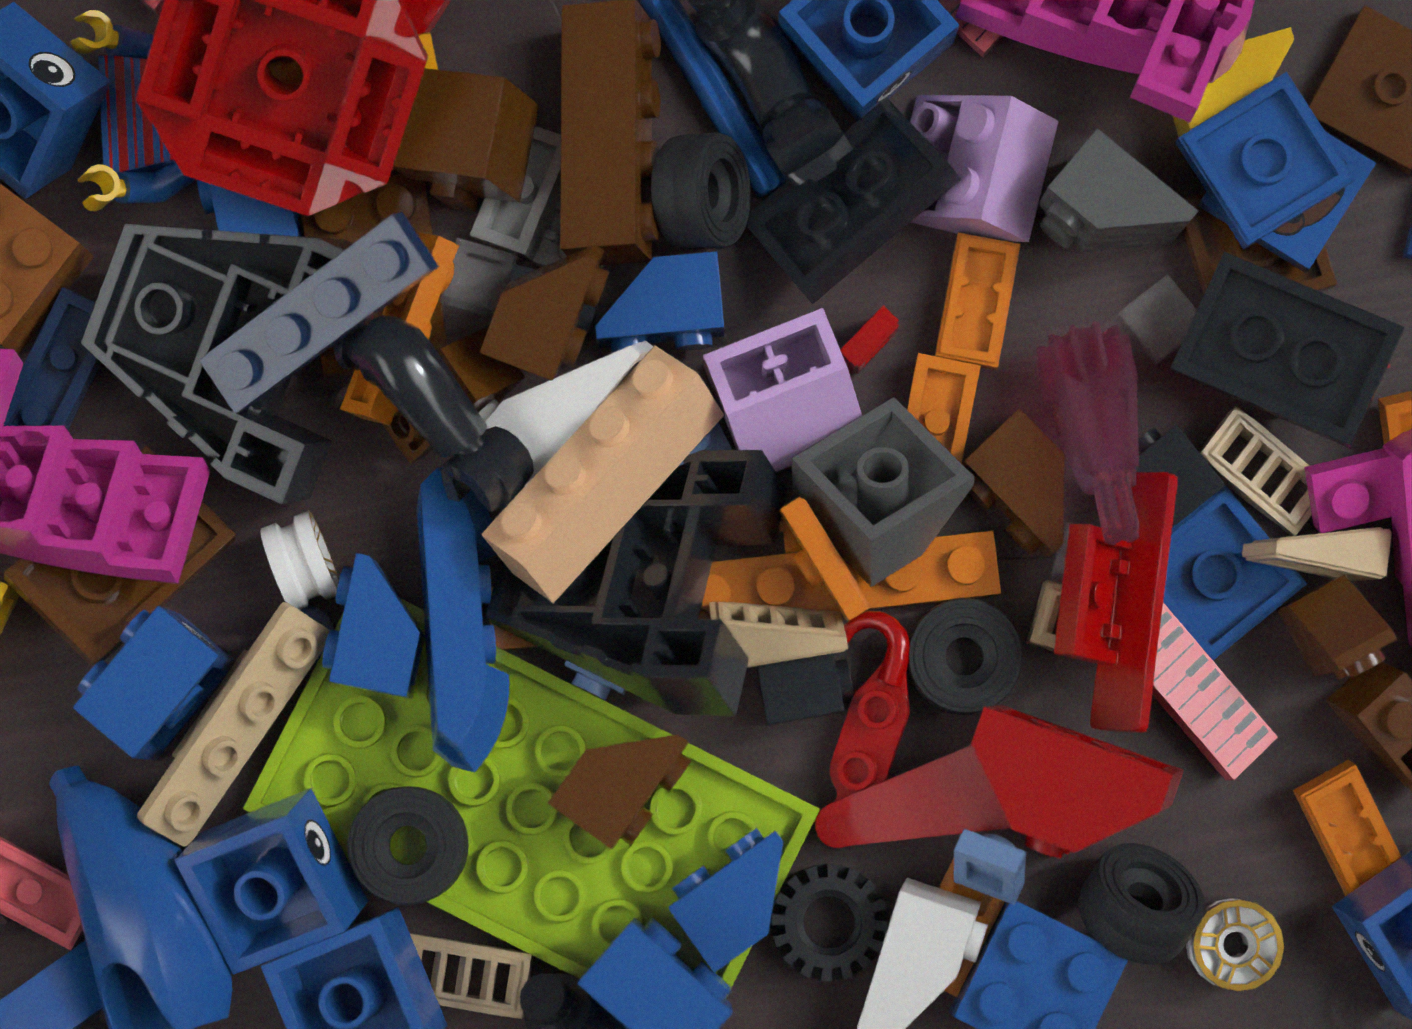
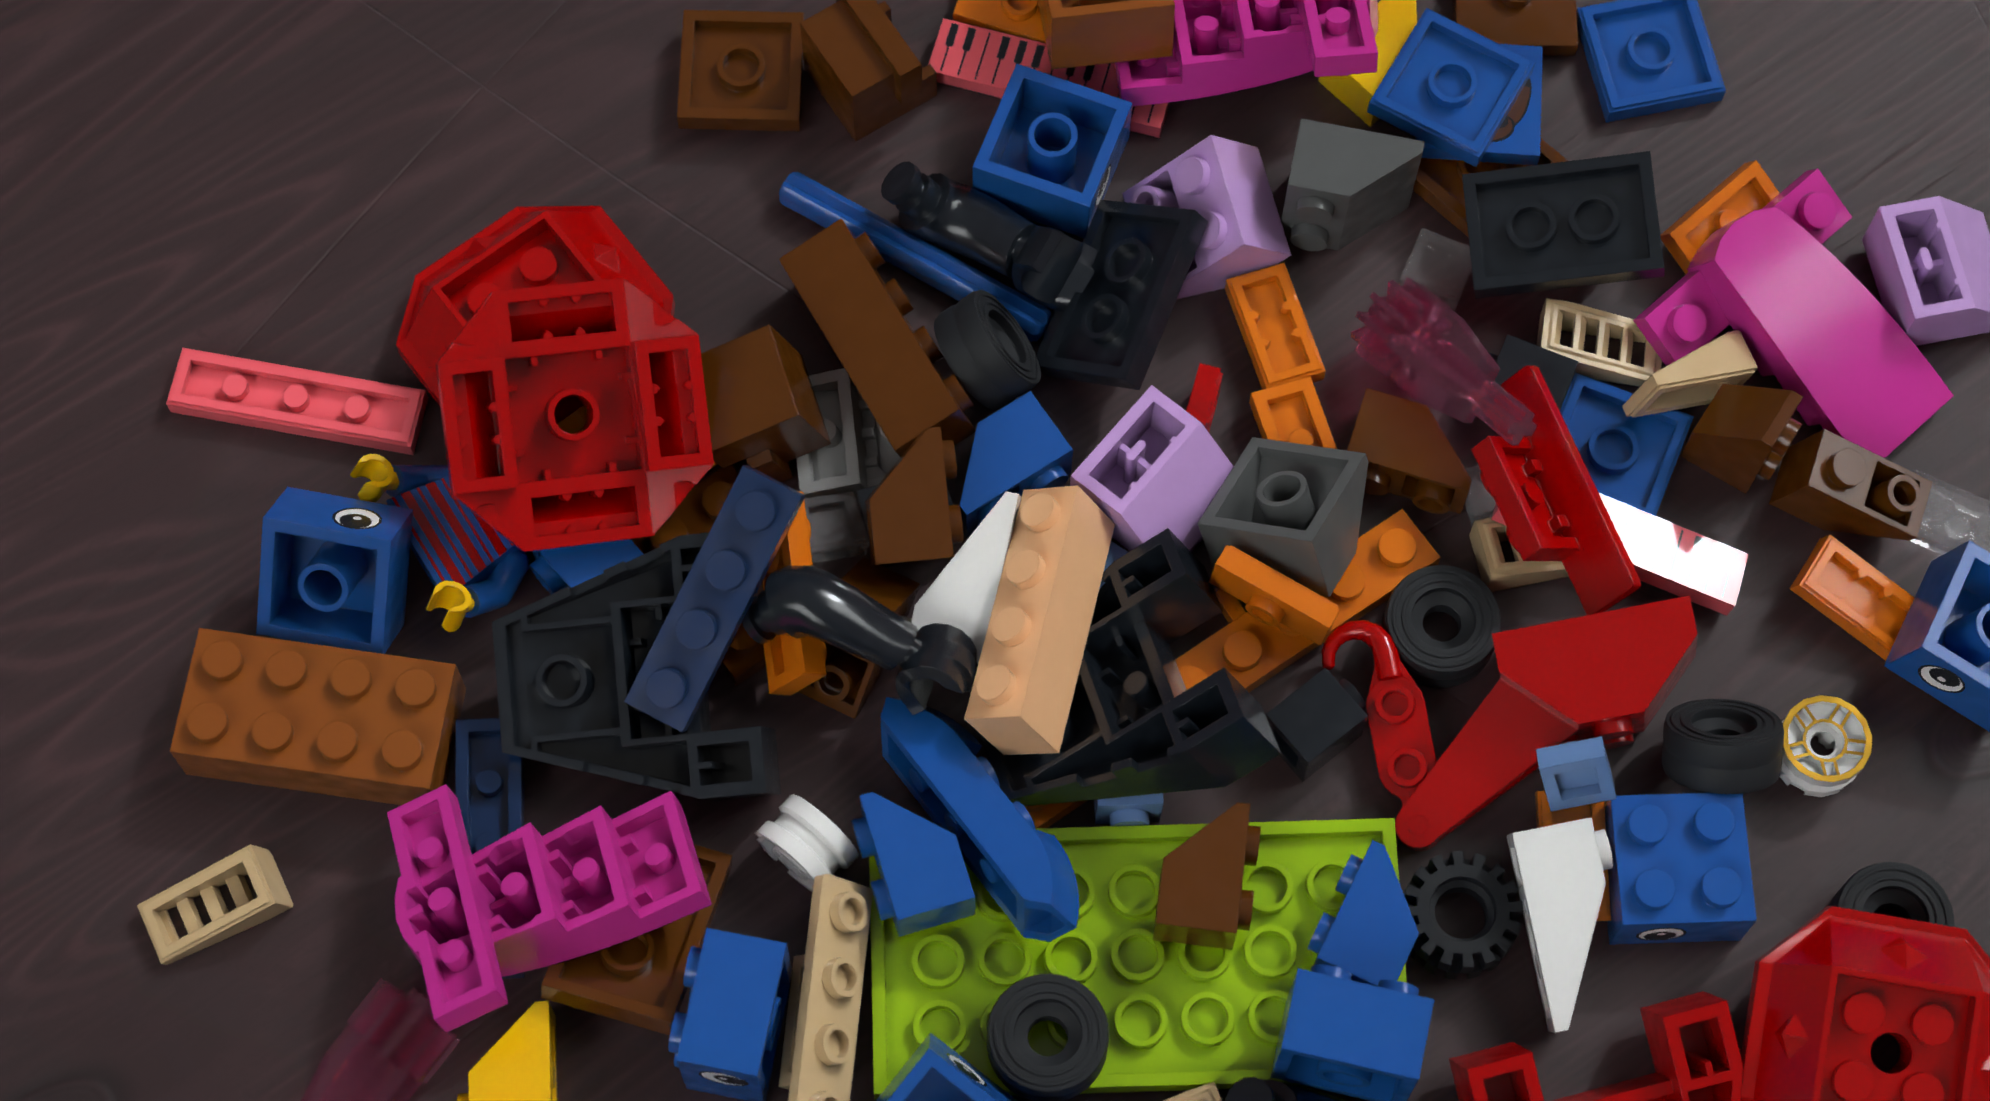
camera: 30 degrees left, 15 degrees down
tan slope [709,602,848,667] -> none

